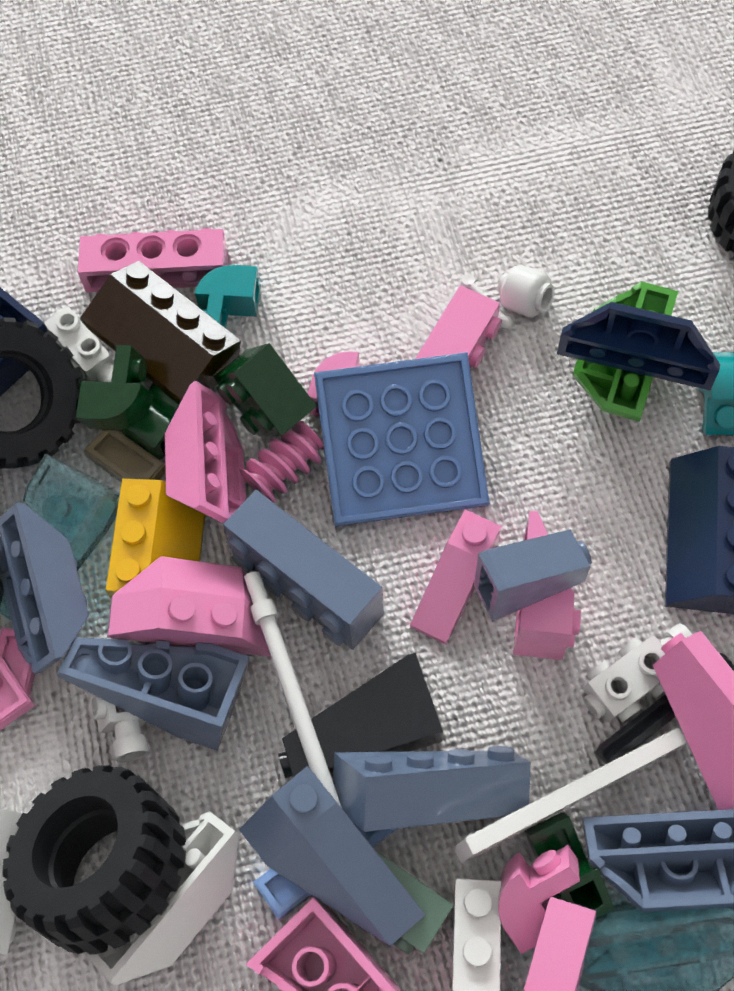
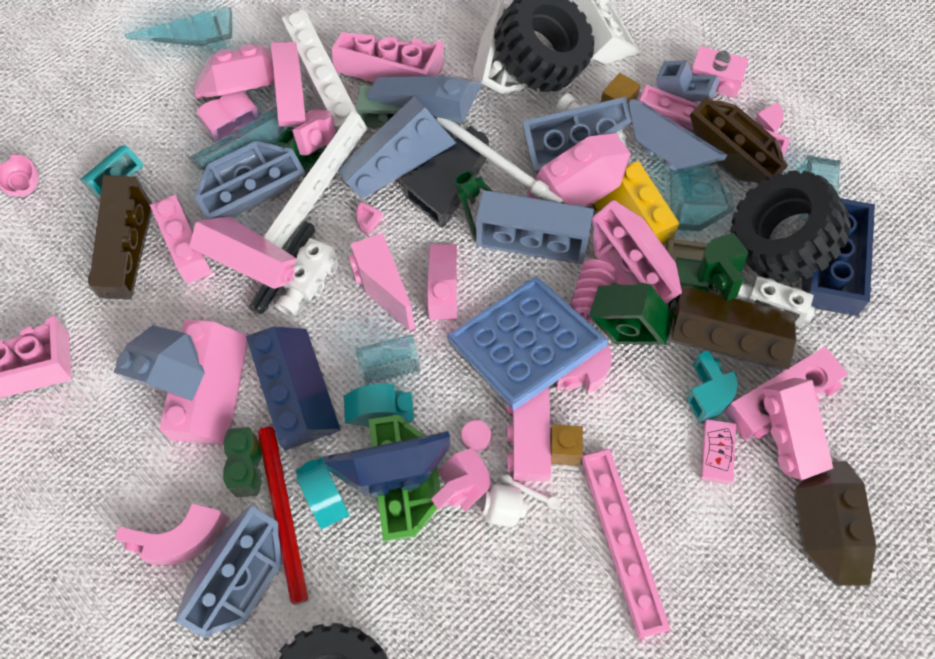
camera: 150 degrees right, 0 degrees up
sand blue slope [474,529,592,622] -> none
none -> teal brick [344,384,414,427]
none -> clear light blue brick [355,334,421,385]
none -> bright pink tile [356,200,383,237]
none -> bright pink brick [432,448,490,512]
none -> dark green plant [454,170,493,240]
none -> bright pink tile [461,420,491,452]
none -> pearl gold brick [550,424,583,466]
none -> bright pink tile [581,448,670,640]
none -> pearl gold brick [600,72,641,109]
none -> bright pink tile [701,419,736,484]
none -> bright pink brick [763,377,833,480]
none -> dark brown wedge [794,461,876,586]

